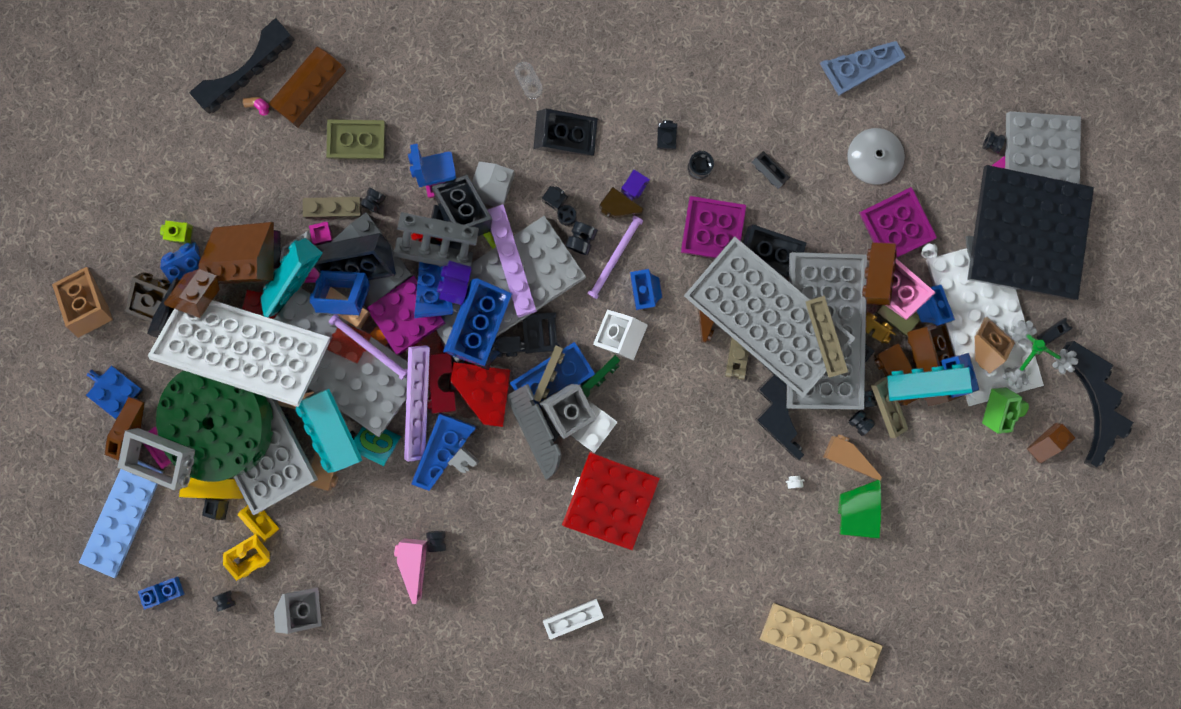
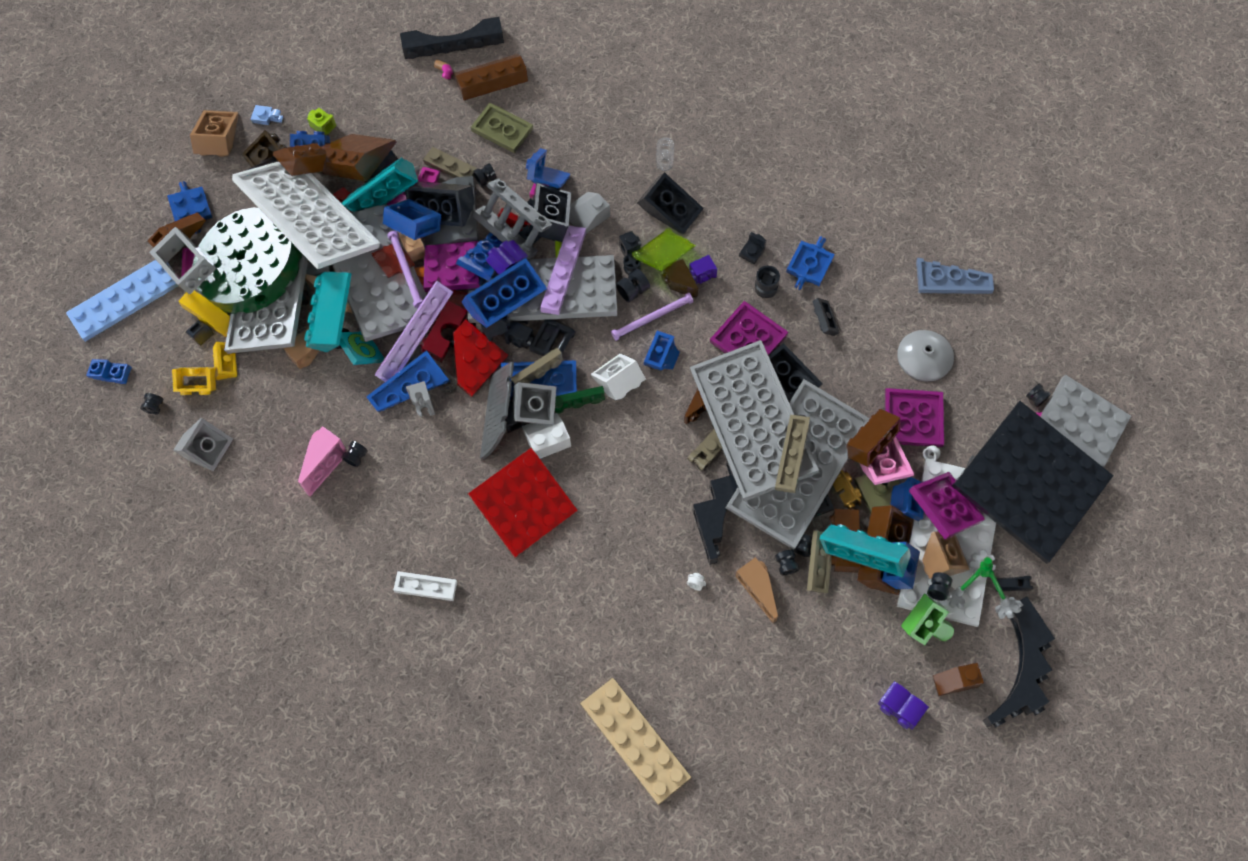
camera: 35 degrees right, 20 degrees down
green slope [838,480,881,538] -> none
none -> light blue plate [251,105,284,125]
none -> clear neon green piece [632,228,695,272]
none -> blue plate [786,236,835,290]
none -> dark purple brick [878,681,929,730]
none -> magenta plate [909,472,985,539]
none -> black wheel [927,572,953,601]

